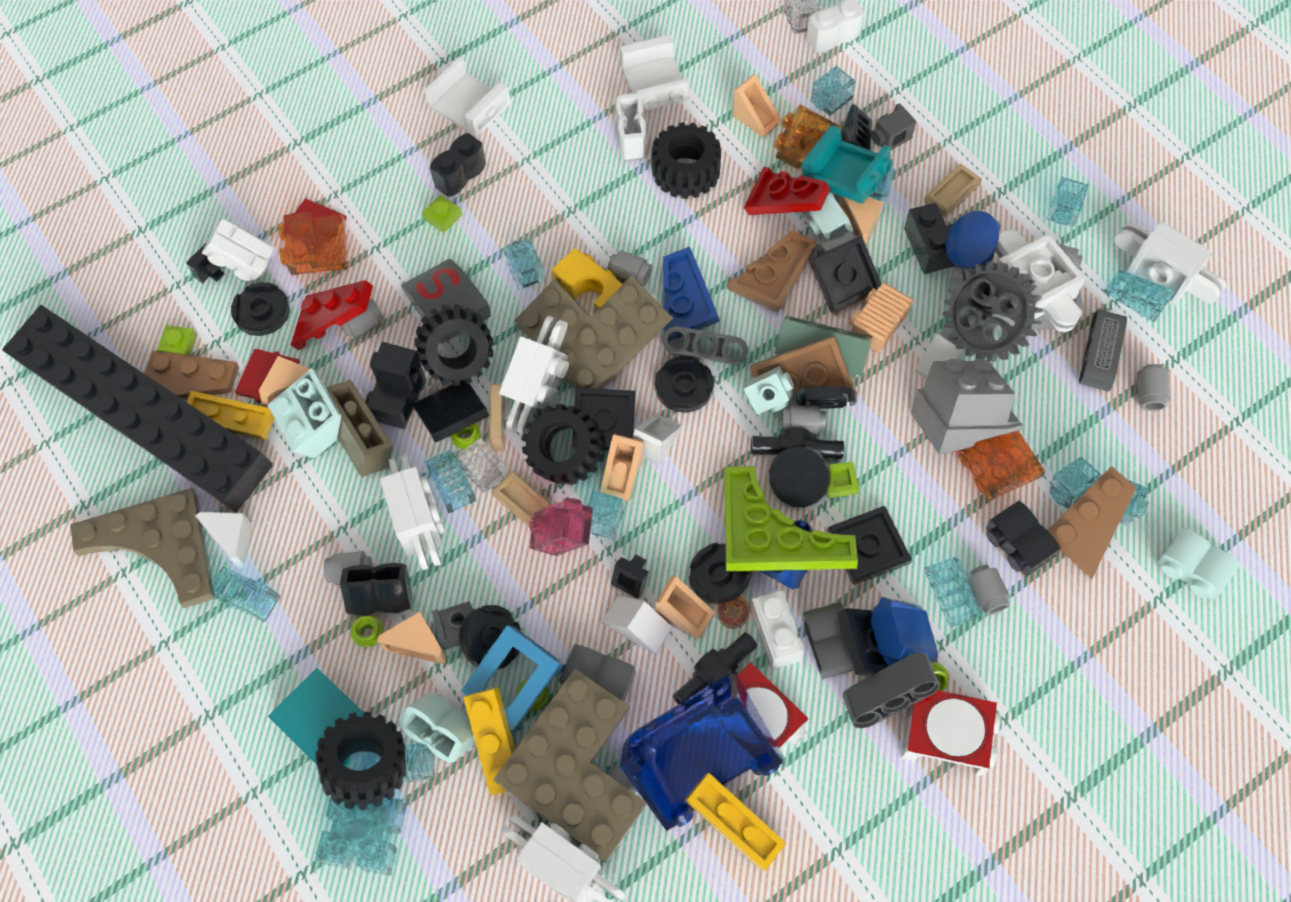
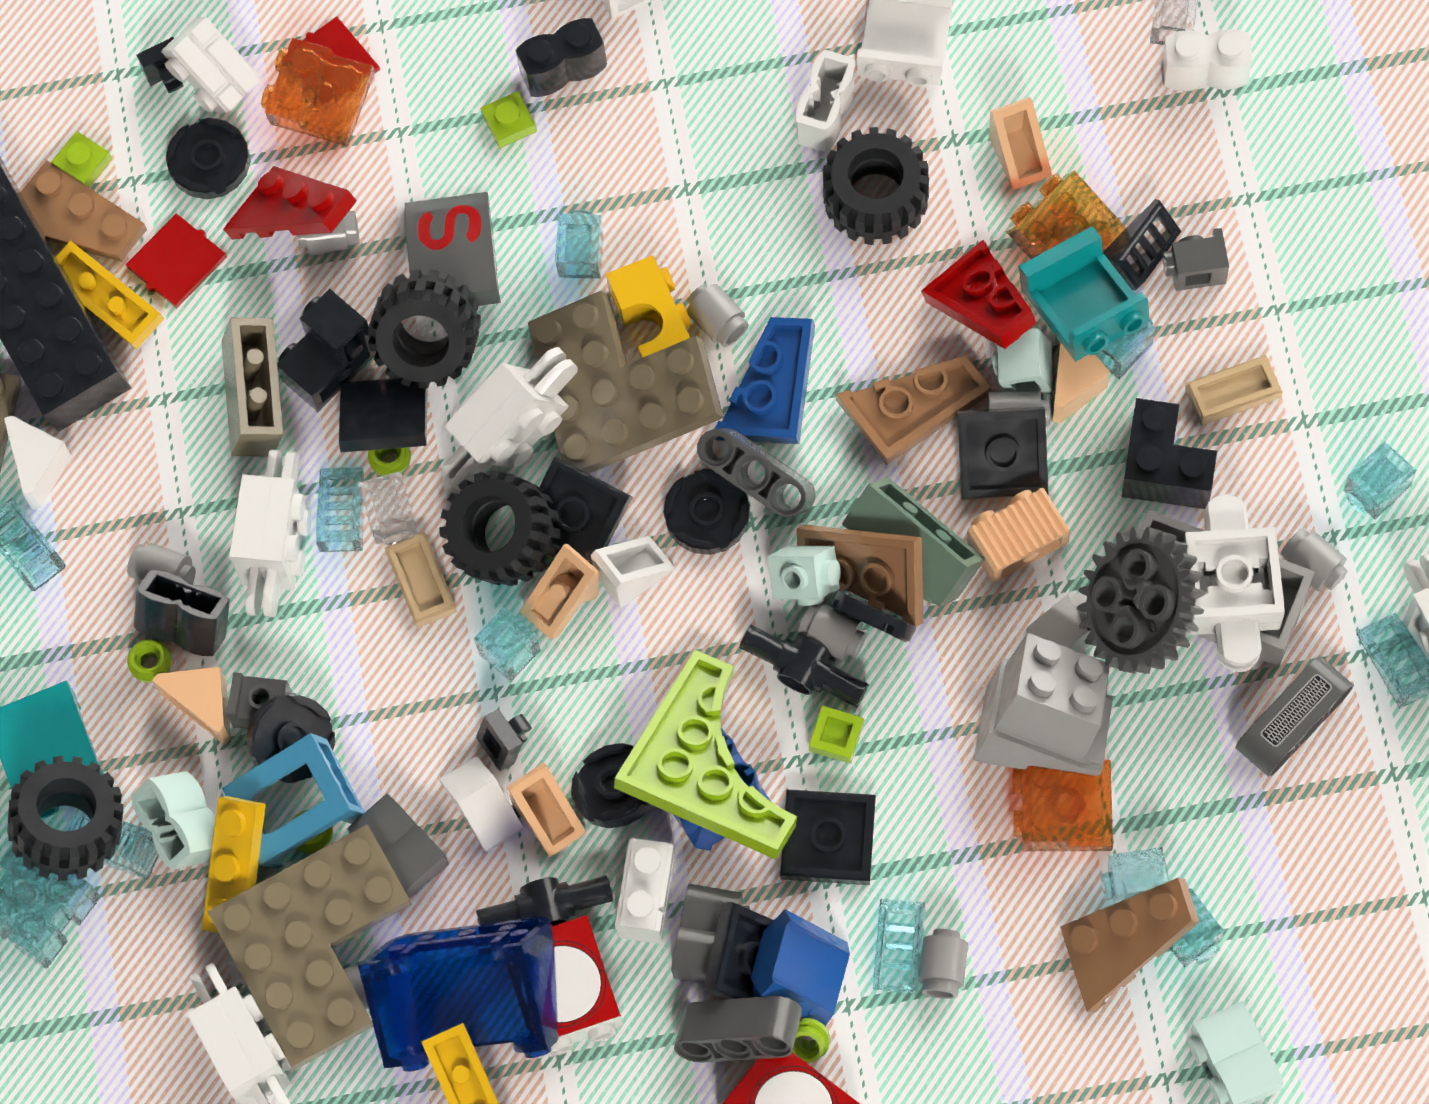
camera: 30 degrees right, 5 degrees up
light nougat slope [259,356,318,407] -> none
light aqua slope [268,368,342,459] -> none
tan tile [489,384,505,452] -> none
clear pink brick [529,498,593,556] -> none
clear orange tile [717,596,750,629] -> none
black tile [769,445,831,508] -> none
clear light blue brick [811,65,856,116] -> none
blue dish [946,211,1000,268] -> none
black brick [986,500,1061,577] -> none
light grey brick [1137,364,1170,411] -> none

